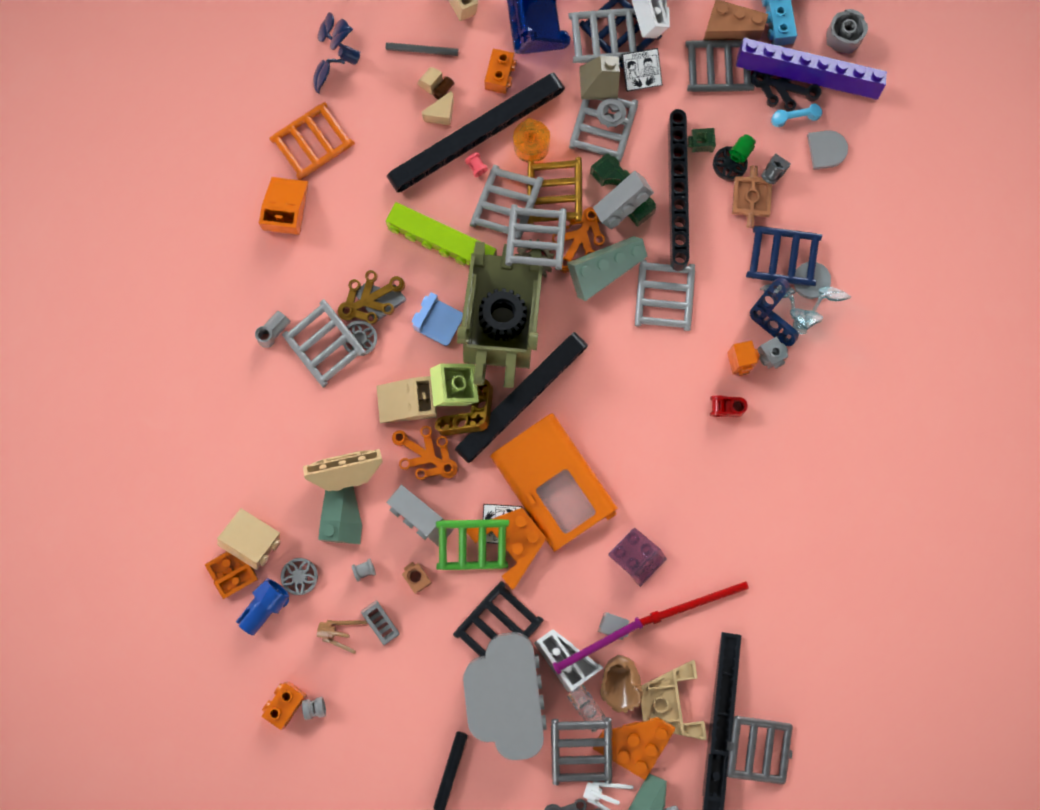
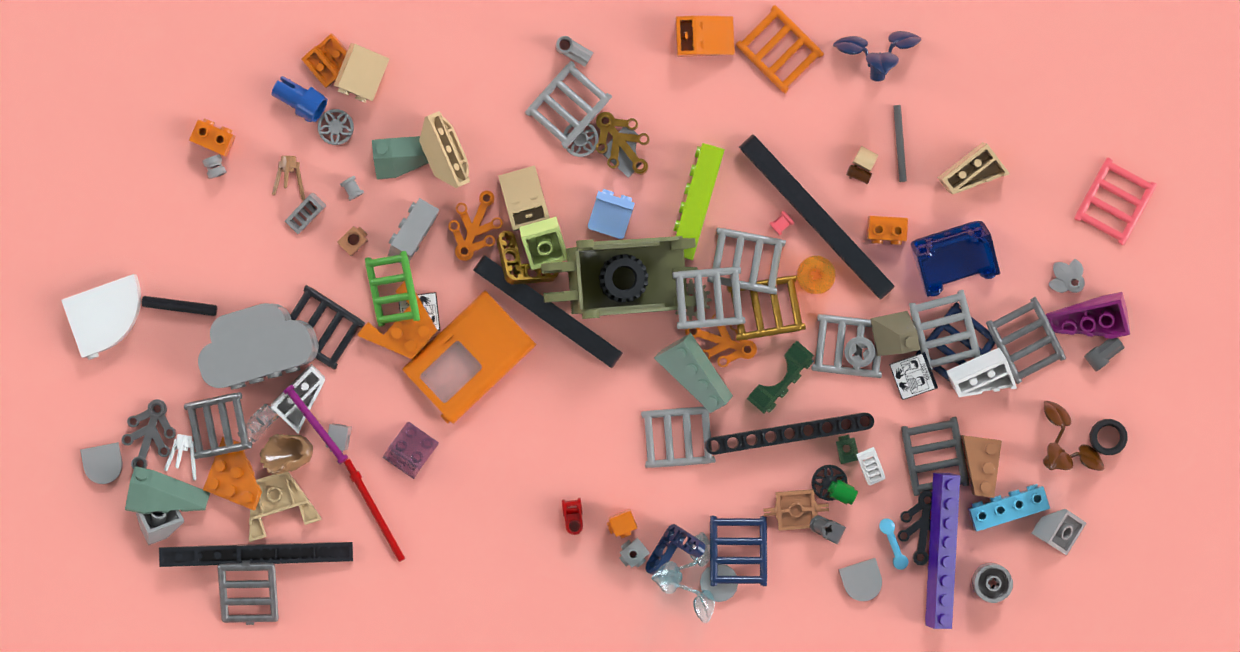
camera: 80 degrees right, 10 degrees up
tan slope [421,91,454,125] -> none
light grey brick [593,171,654,229] -> none
none -> white slope [856,447,886,486]

